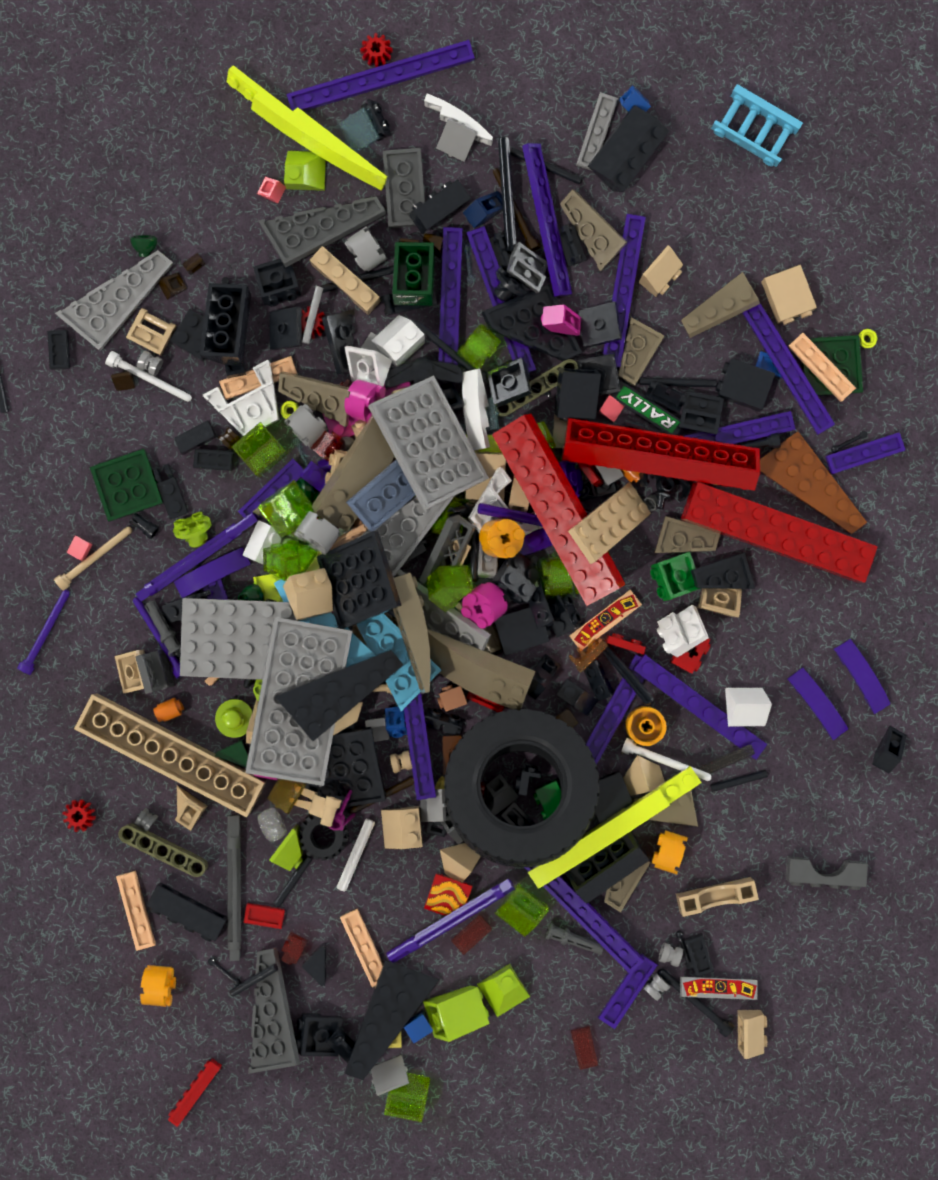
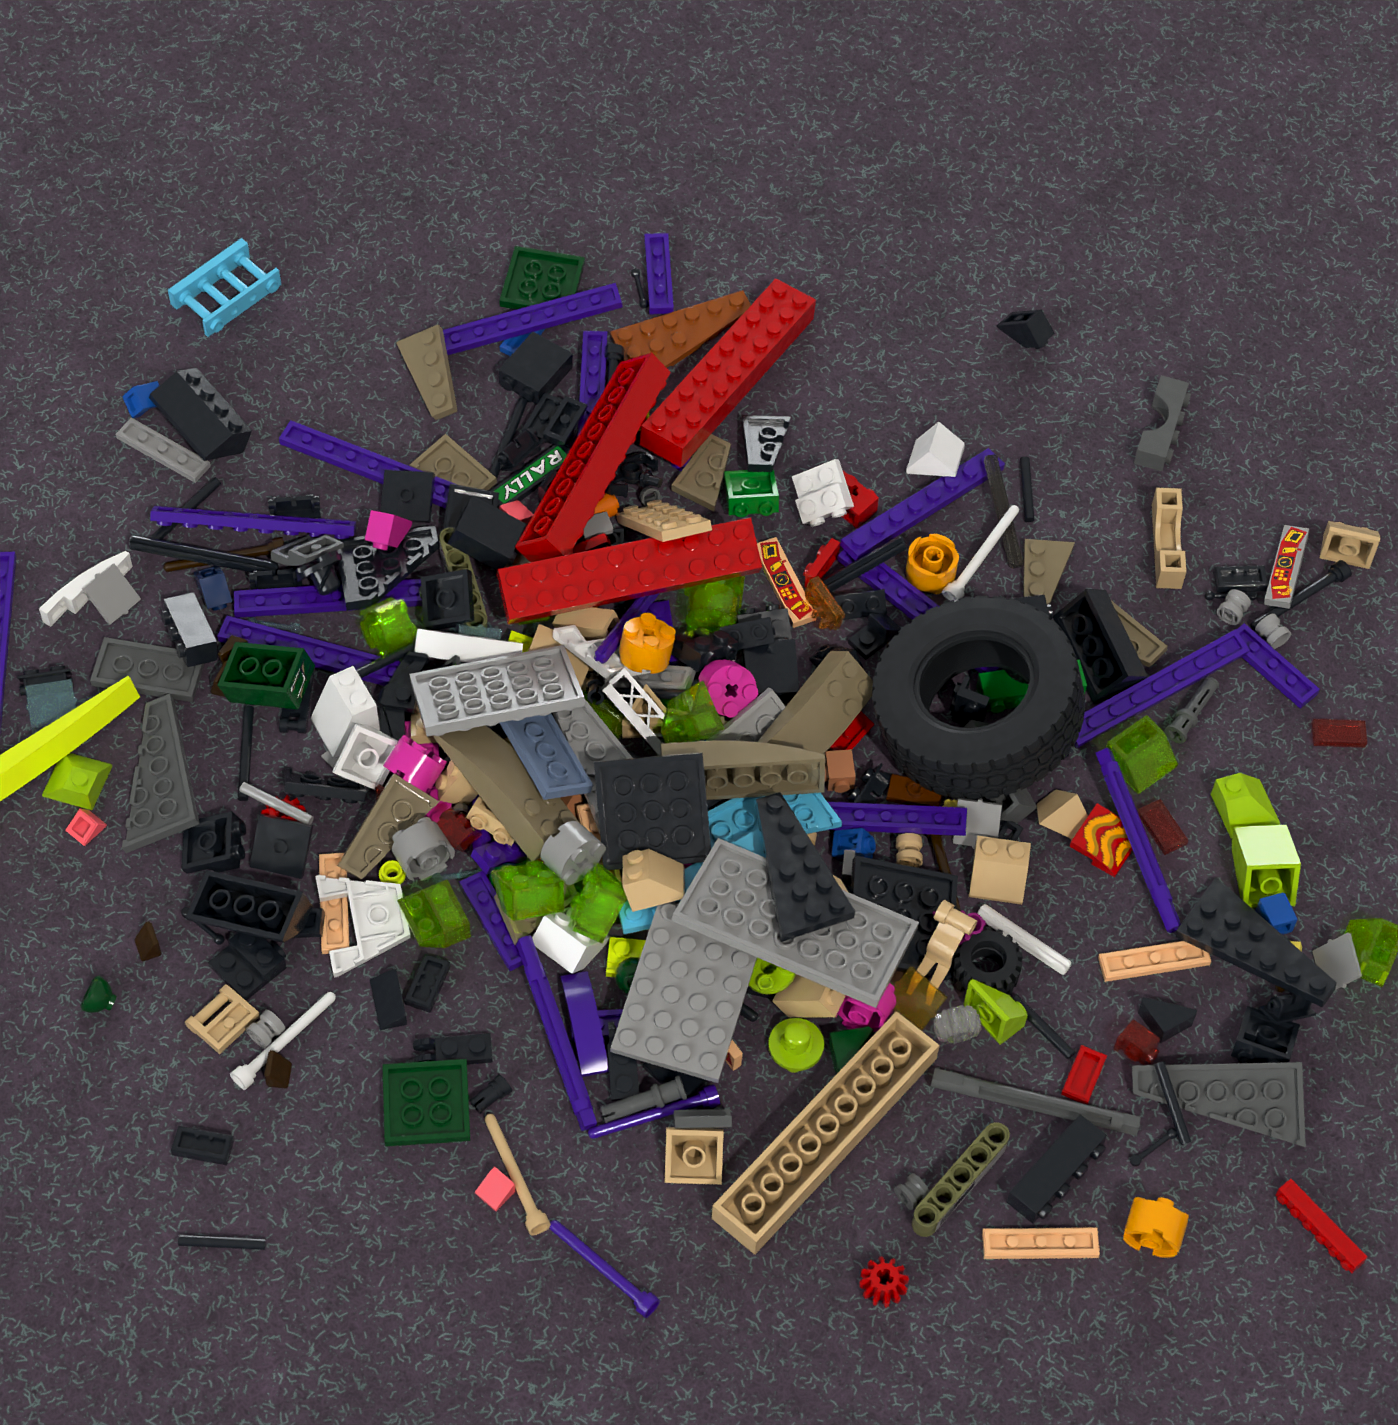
camera: 75 degrees left, 30 degrees down
light grey wing [55,250,174,351] -> none
orange brick [153,697,184,722] -> none
dark brown slope [158,272,187,300] -> none
lime plate [173,512,211,548] -> none
tan slope [175,785,207,831] -> none
dark brown wheel [218,427,242,451] -> none
tan arch [310,246,381,315] -> none
light grey brick [345,226,388,272] -> none
neon yellow slope [528,766,701,889] -> none
dark tan wing [560,189,628,271] -> none
tan slope [623,755,665,796] -> none
tan slope [639,245,683,297] -> none
light orange brick [652,830,688,875] -> none
tan slope [697,588,742,617] -> none
tan brick [762,265,817,325] -> none
dark purple slope [787,667,848,740] -> none
light nougat tile [788,333,856,402] -> none
dark purple slope [834,639,890,714] -> none
neon yellow plate [859,329,877,348] -> none

